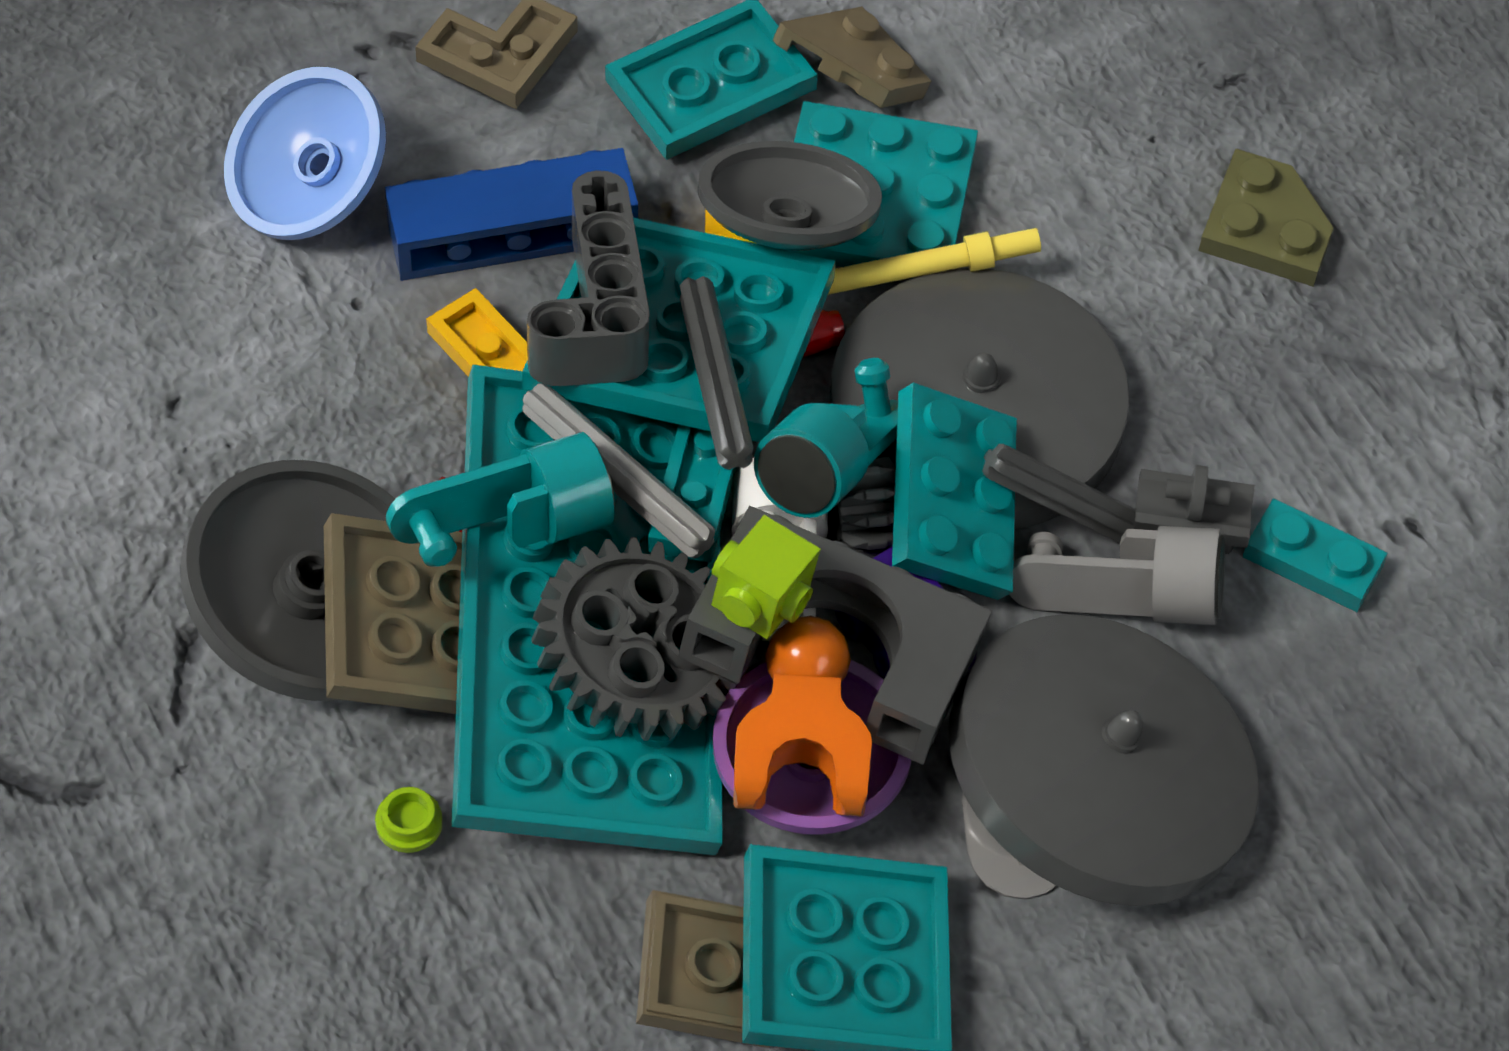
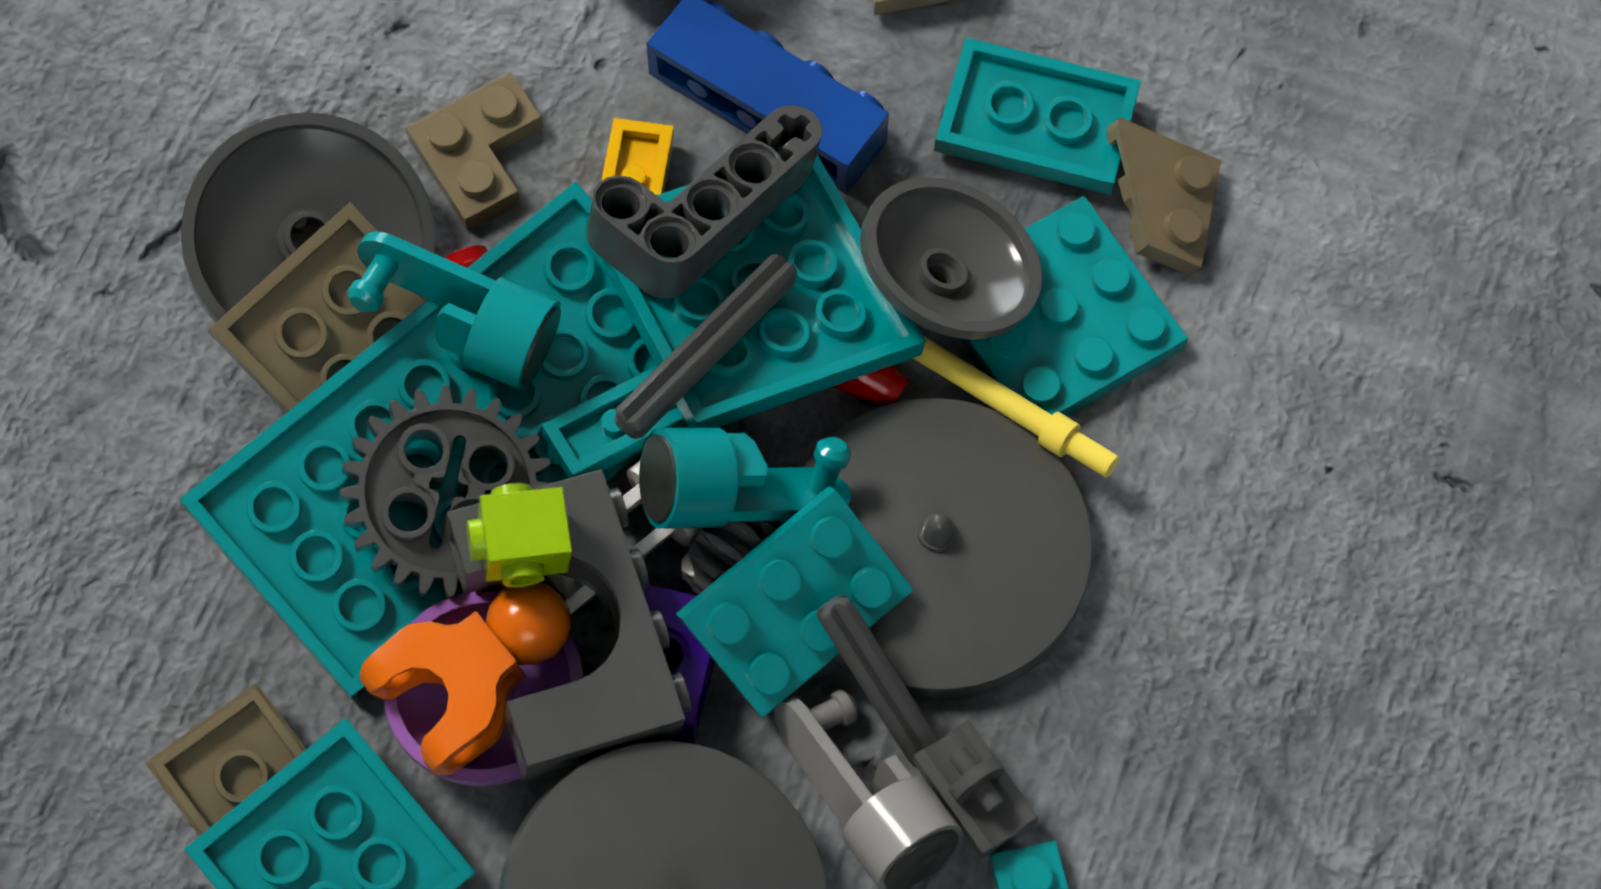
camera: 50 degrees right, 10 degrees up
lime plate [375,787,443,853] -> none
light grey axle [522,383,715,559] -> none
olive plate [1199,148,1334,287] -> none
none -> dark tan plate [405,72,543,231]

